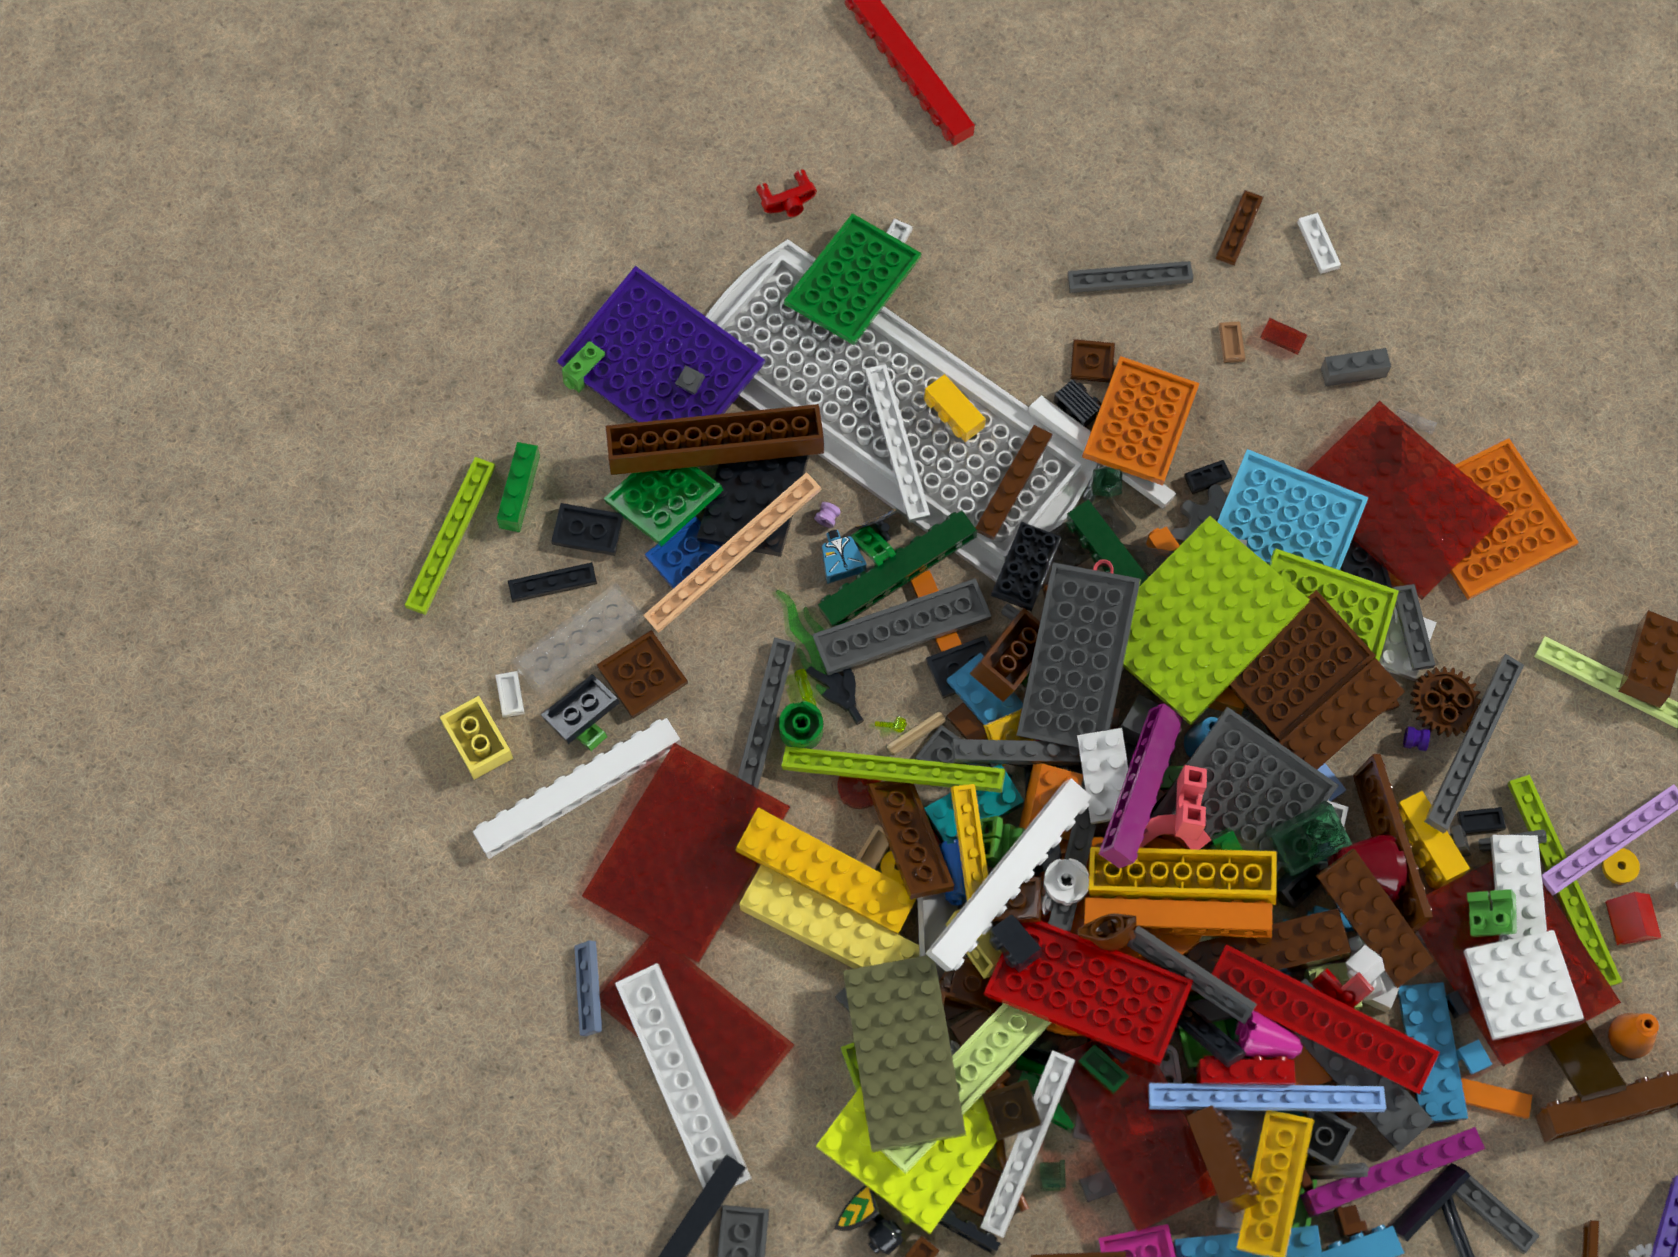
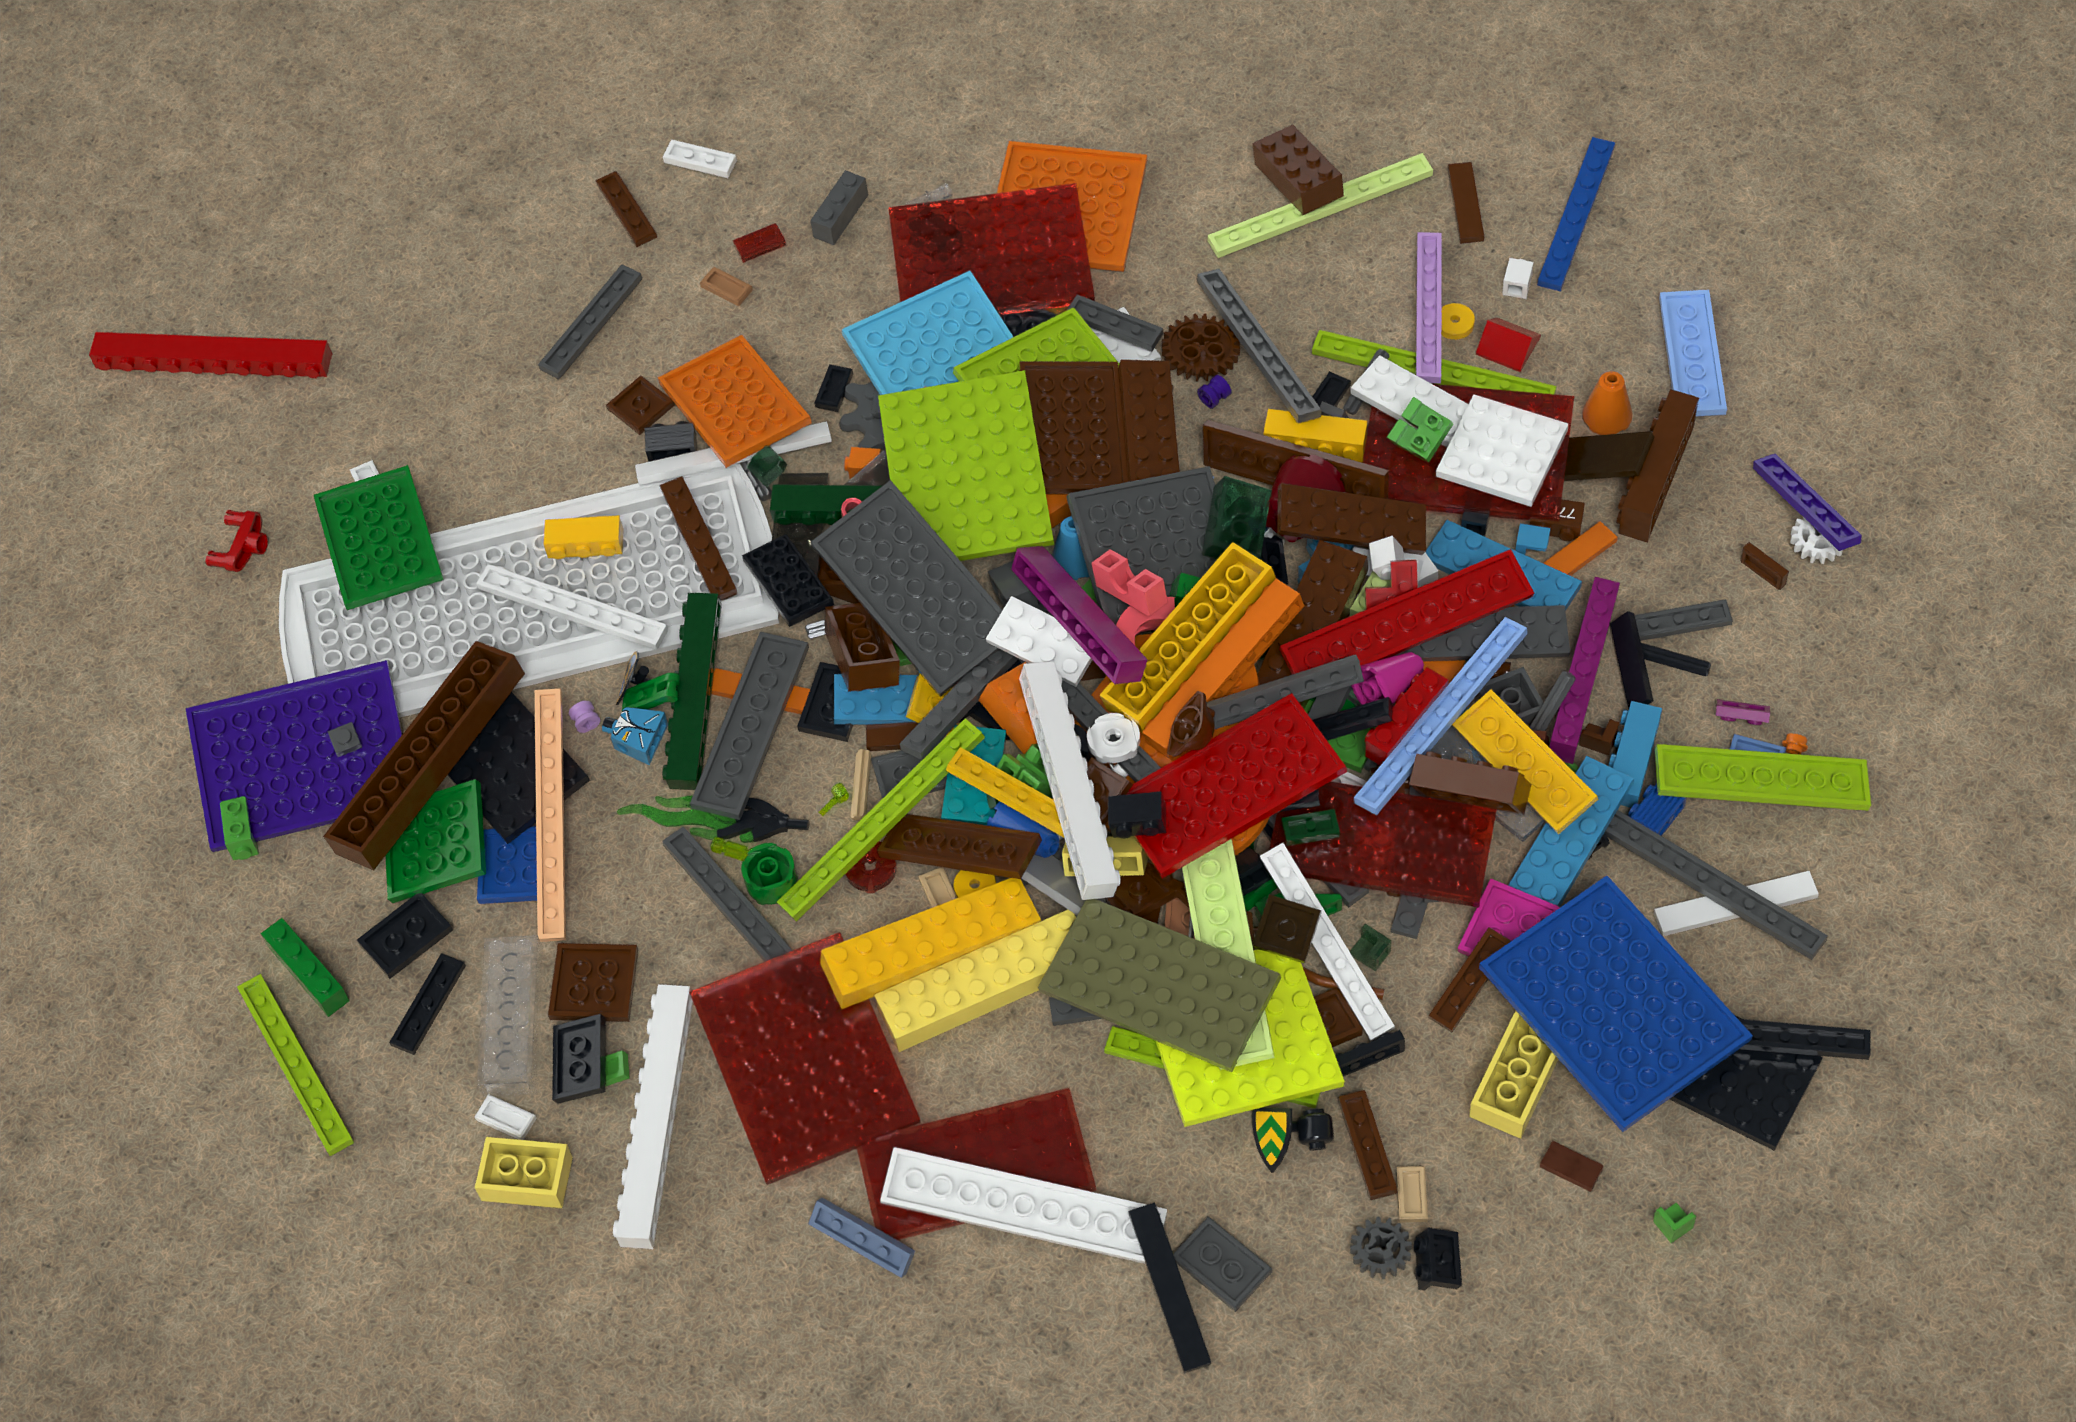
camera: 45 degrees left, 10 degrees down
none -> reddish brown brick [1530,496,1585,541]

